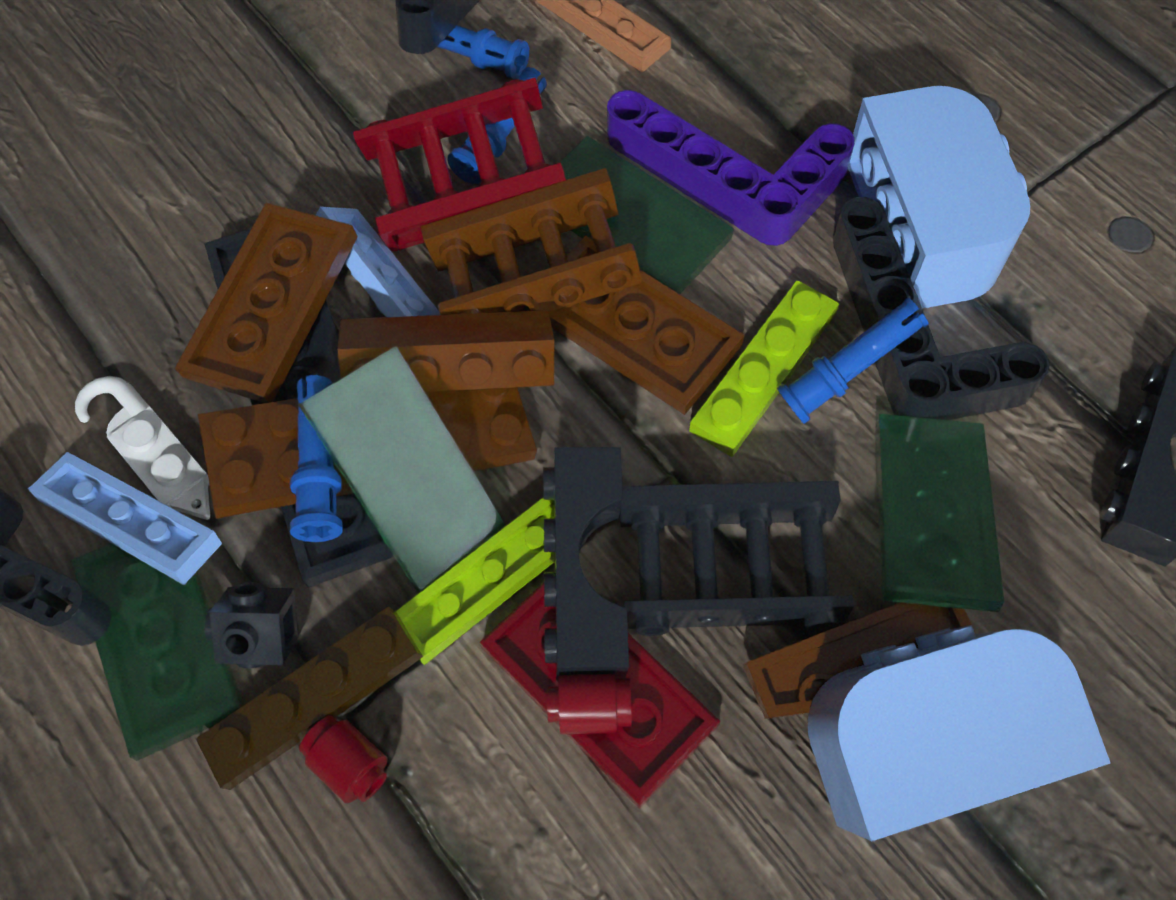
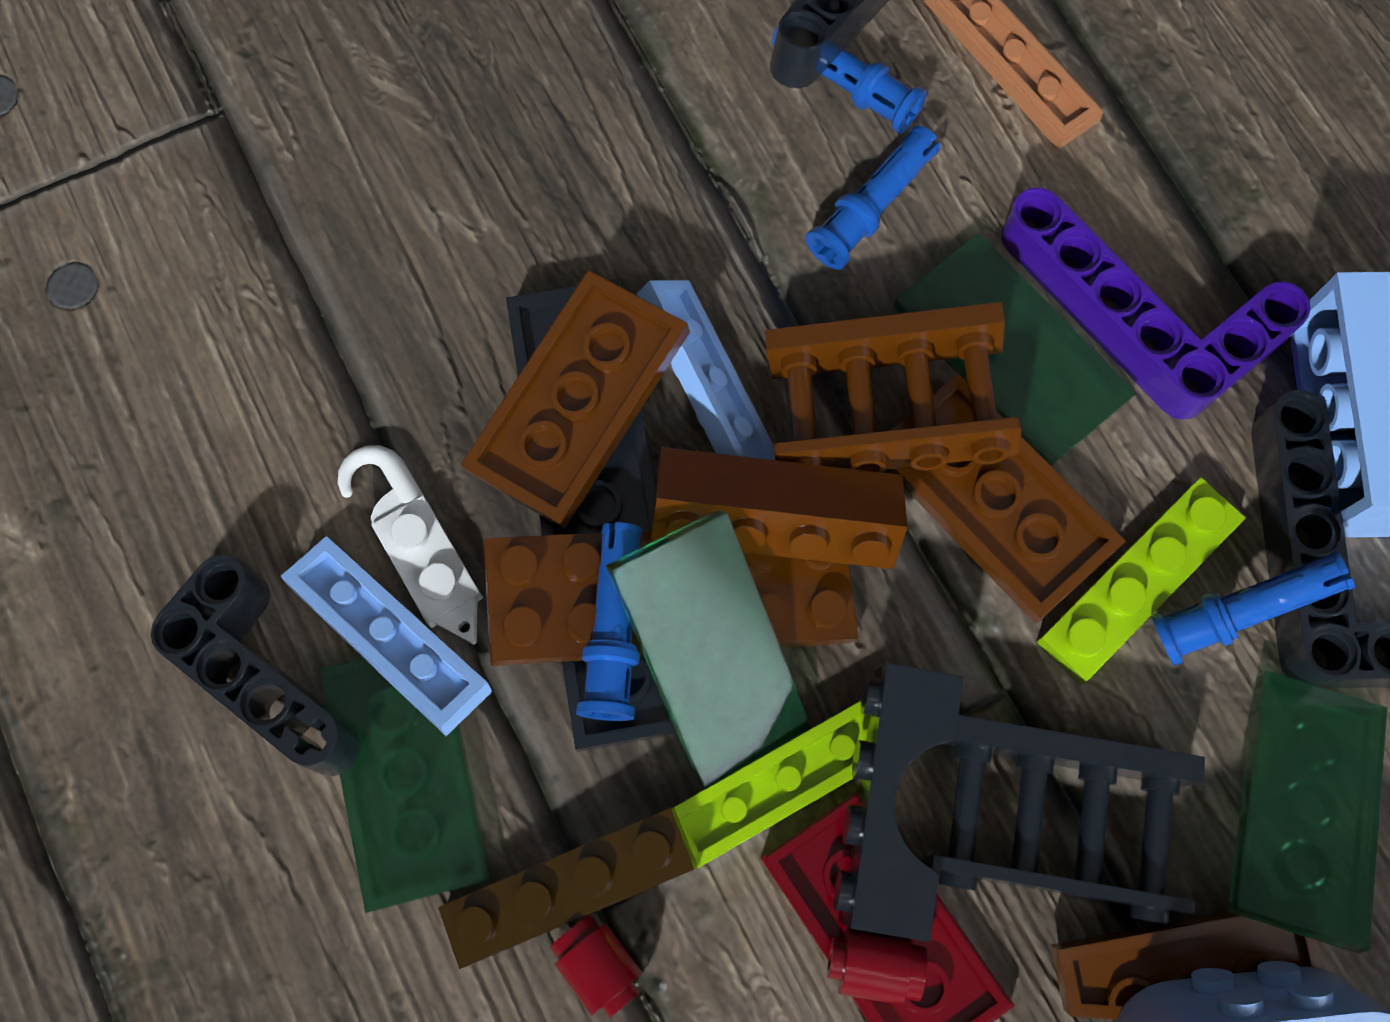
camera: 10 degrees right, 10 degrees up
black brick [205,582,299,668] -> none
dark red fence [353,78,566,252] -> none

